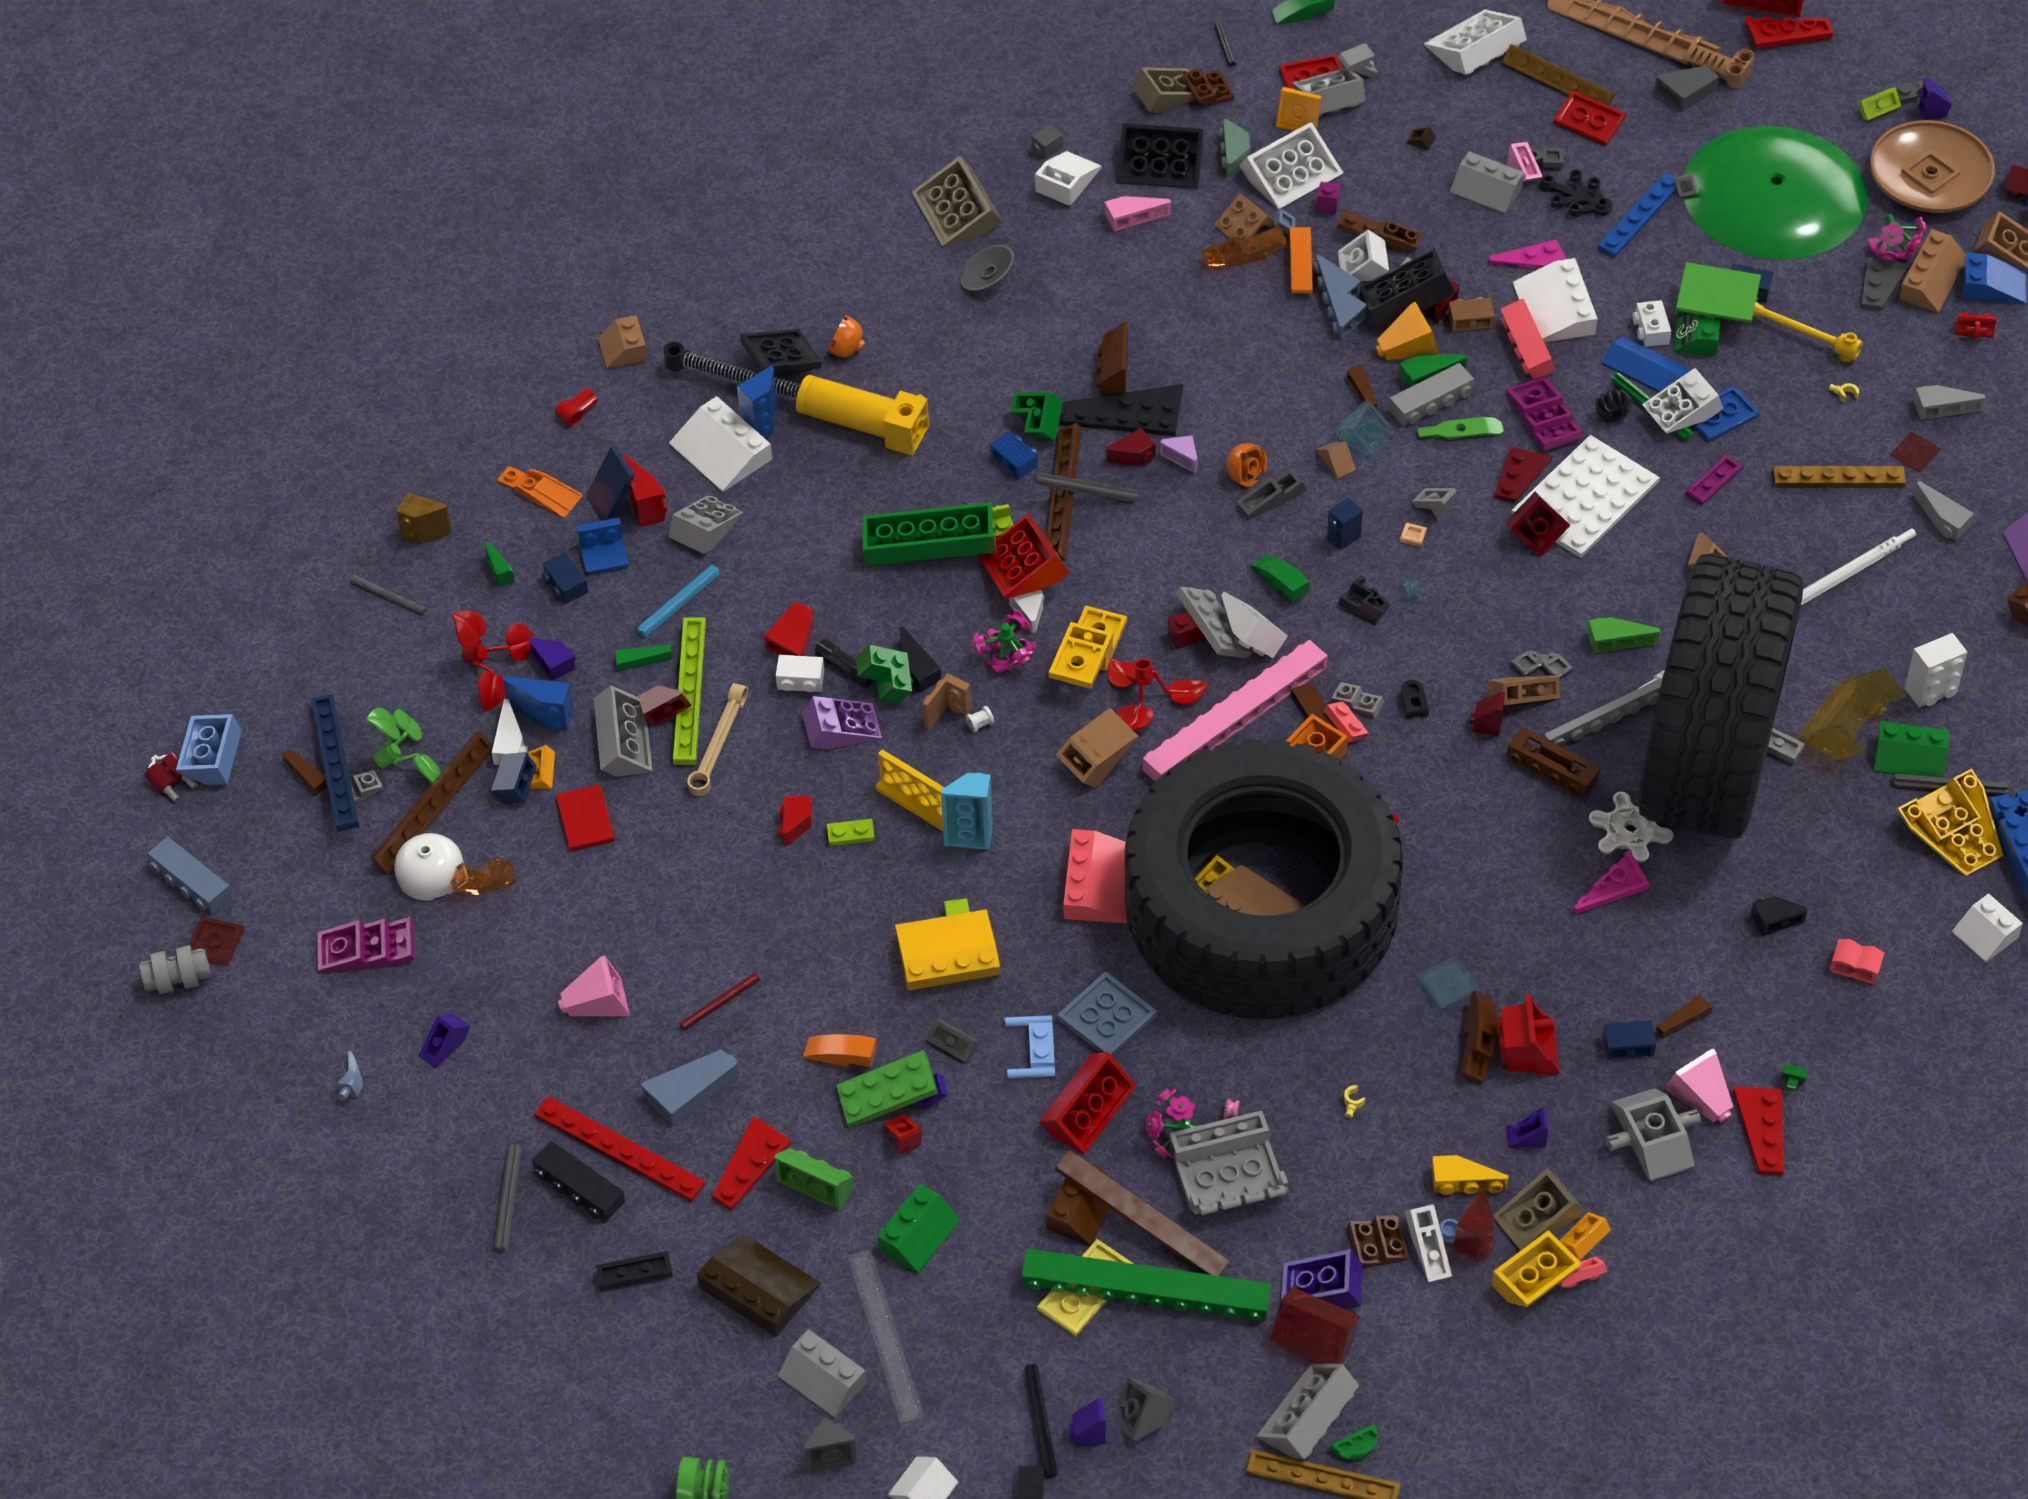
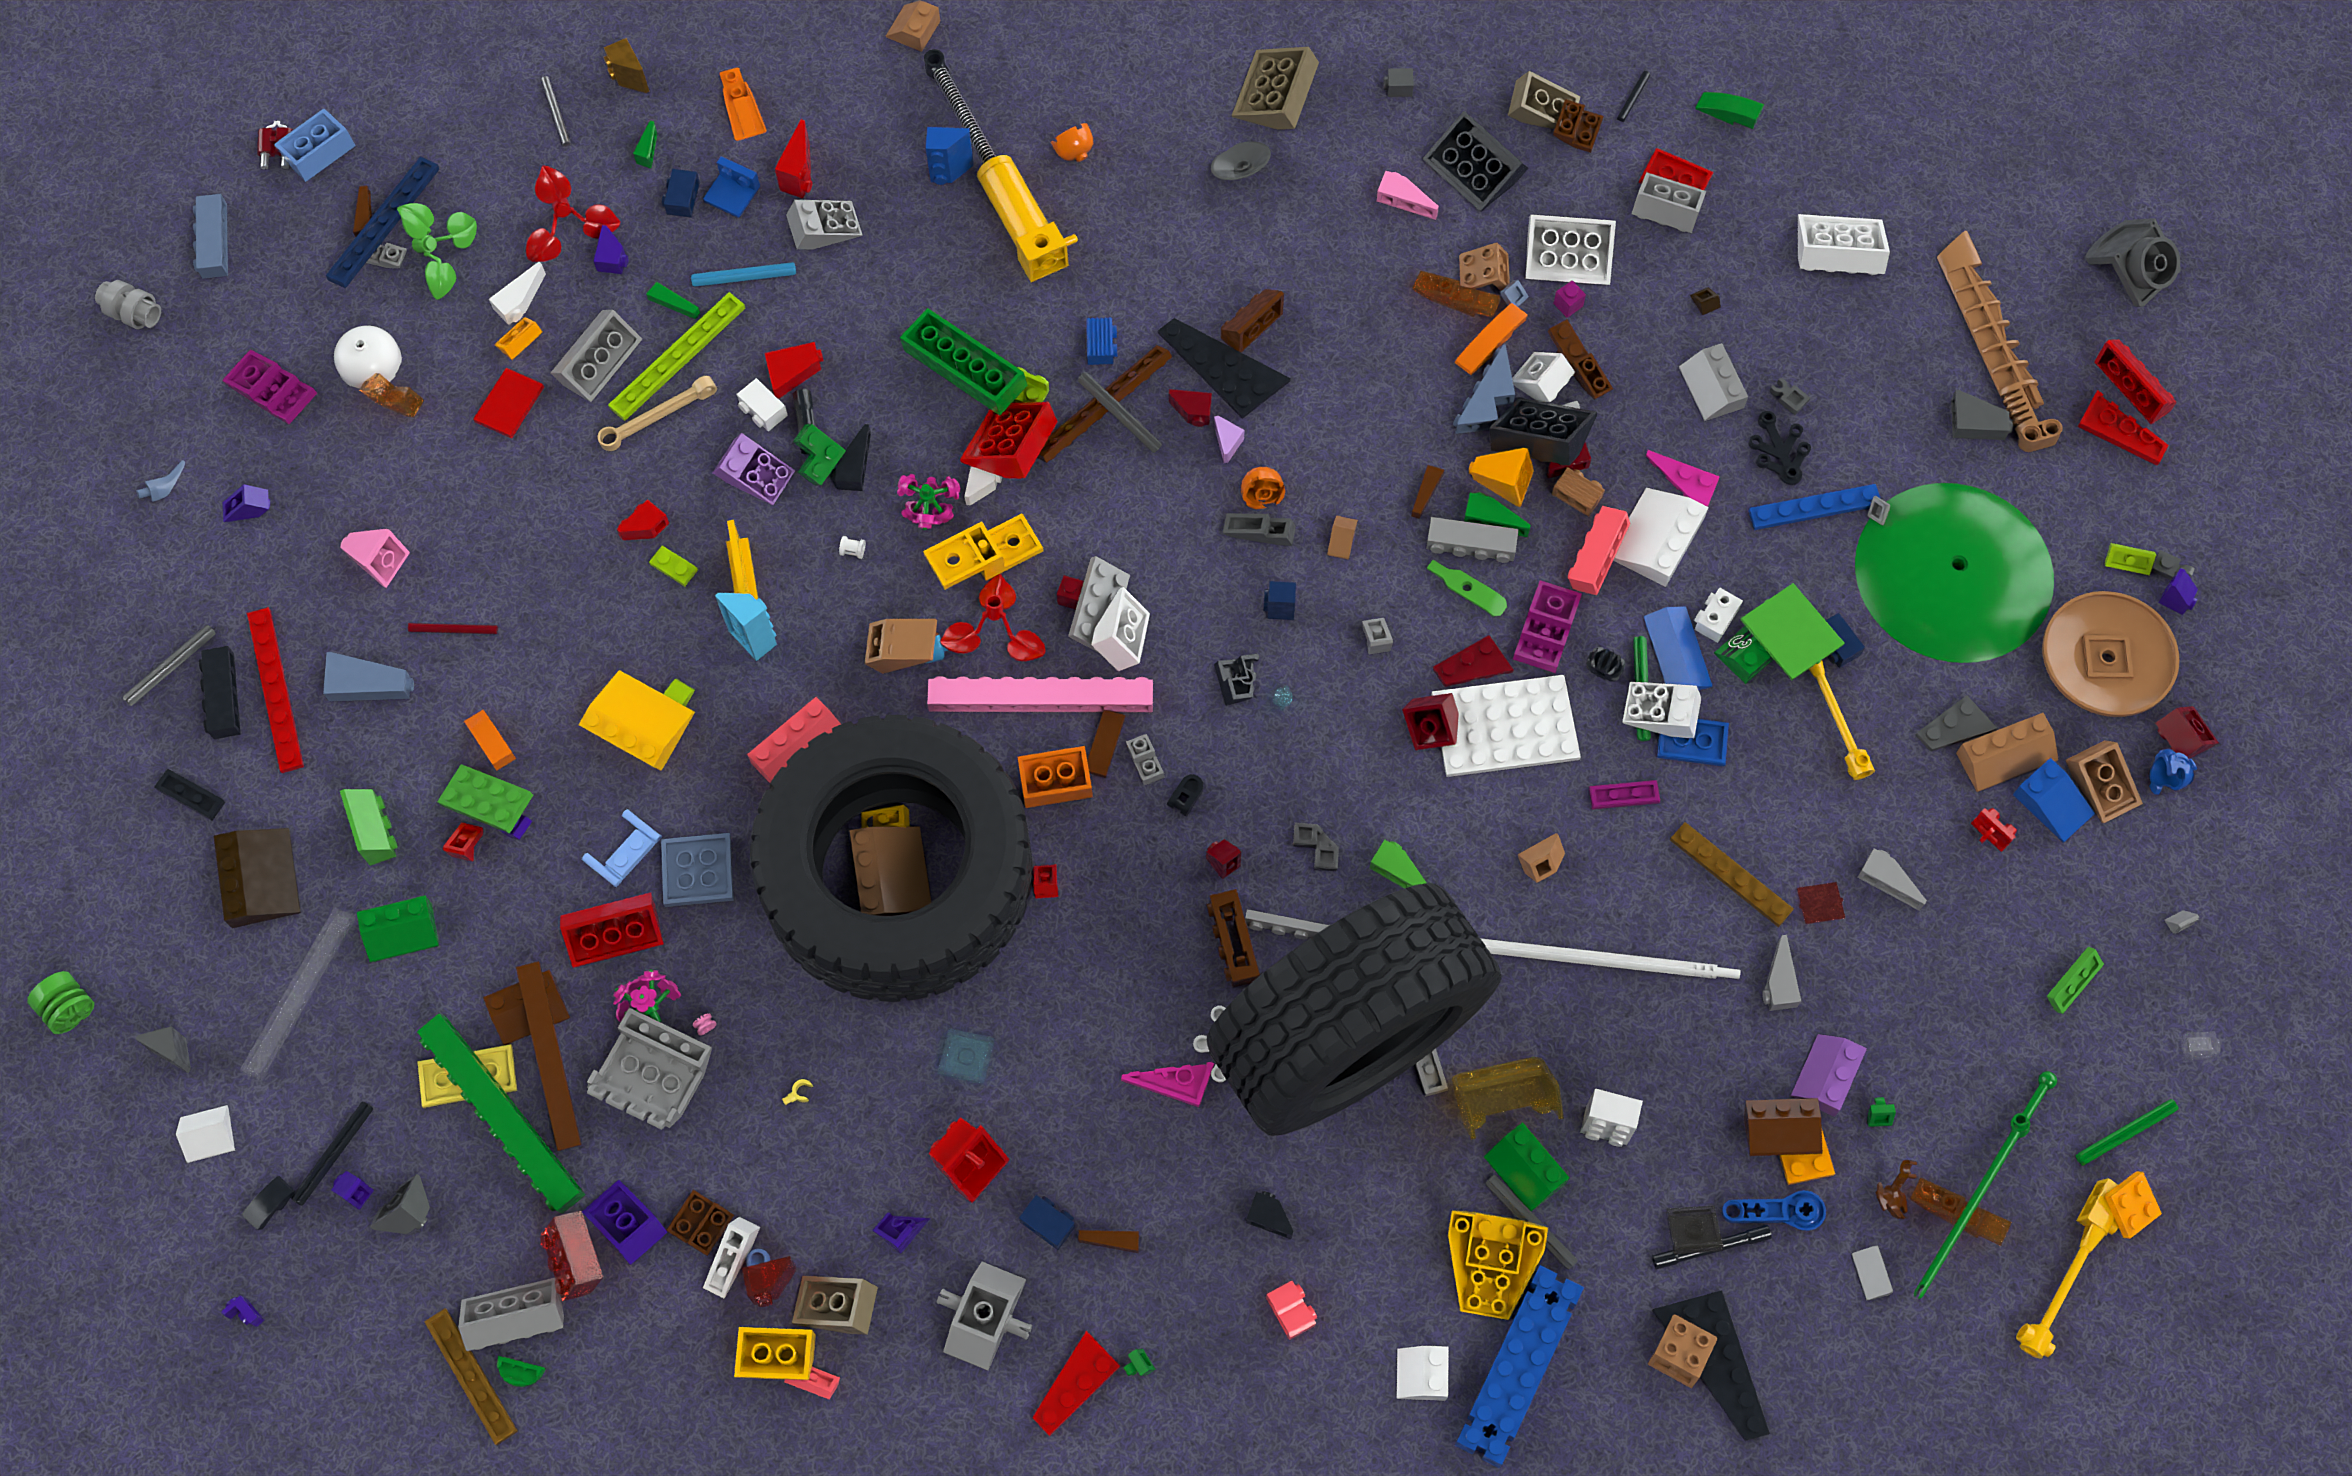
camera: 40 degrees right, 15 degrees up
clear red tile [188,916,245,966] -> none
reddish brown plate [370,731,493,875] -> none
dark blue brick [491,752,537,803] -> none
blue slope [503,676,574,731] -> none
red piece [555,388,598,427] -> none
dark blue tile [586,446,635,521] -> none
slope [639,685,692,726] -> none
white slope [669,396,772,492] -> none
red wing [712,1116,792,1211] -> none
black plate [740,329,822,373] -> none
light grey slope [777,1329,867,1418] -> none
medium nougat bracket [922,673,972,731] -> none
dark grey plate [927,1018,978,1062] -> none
green brick [1011,392,1063,441] -> none
white slope [1035,151,1102,206] -> none
sand green slope [1219,119,1250,176] -> none
green slope [1251,555,1310,602] -> none
light orange plate [1276,87,1322,131] -> none
coral plate [1324,701,1369,743] -> none
clear light blue slope [1333,400,1394,459] -> none
light grey slope [1338,44,1378,78] -> none
light nougat tile [1400,523,1427,547] -> none
yellow slope [1431,1155,1508,1195] -> none
reddish brown slope [1460,991,1498,1083] -> none
medium nougat slope [1488,676,1560,705] -> none
pearl gold plate [1502,44,1615,106] -> none
bright pink slope [1508,142,1543,181] -> none
red tile [1553,91,1626,146] -> none
light orange slope [1559,1212,1611,1261] -> none
bright pink slope [1665,1049,1733,1123] -> none
light yellow piece [1829,384,1859,403] -> none
dark pink plant [1867,214,1926,263] -> none

